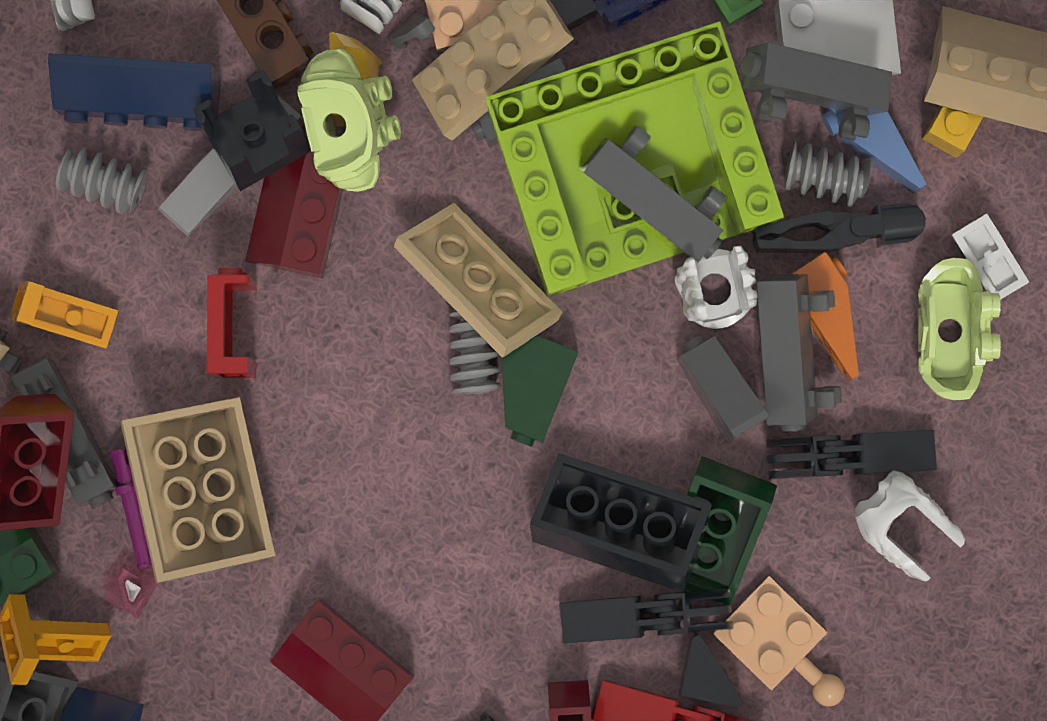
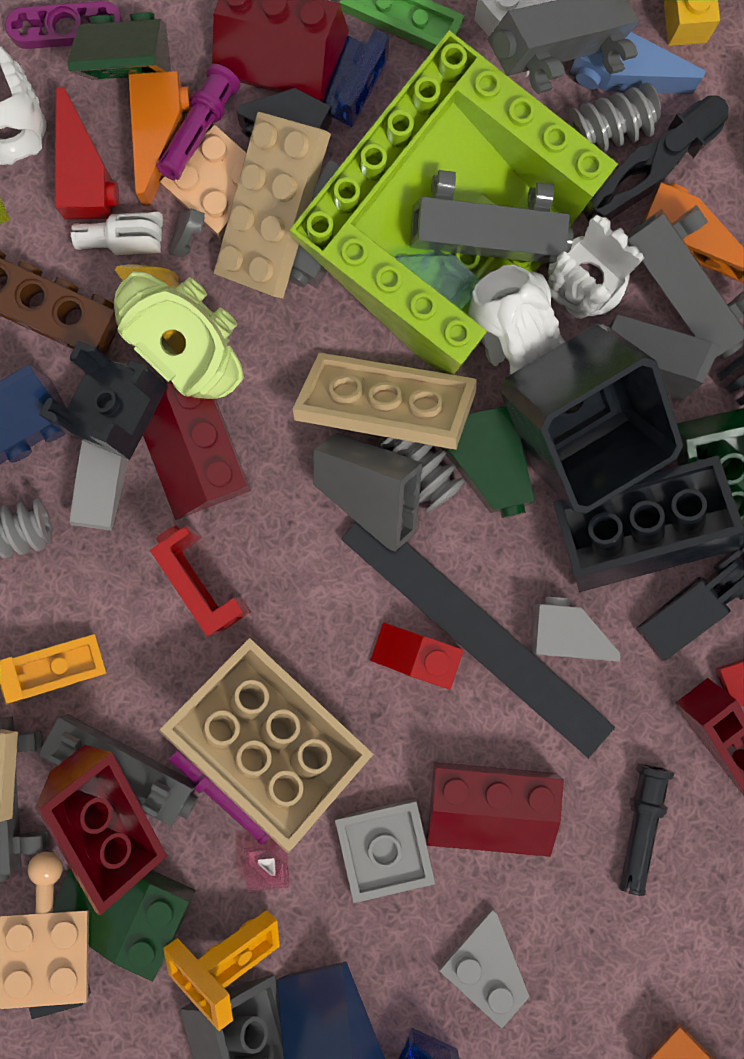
camera: 35 degrees left, 0 degrees up
none -> dark grey slope [311,433,422,552]
none -> light grey plate [335,799,435,903]
none -> black tile [341,522,616,759]
none -> red slope [370,622,464,690]
none -> clear light blue slope [395,251,480,310]
none -> white piece [468,265,565,374]
none -> black plate [500,324,683,513]
none -> light grey slope [531,597,621,662]

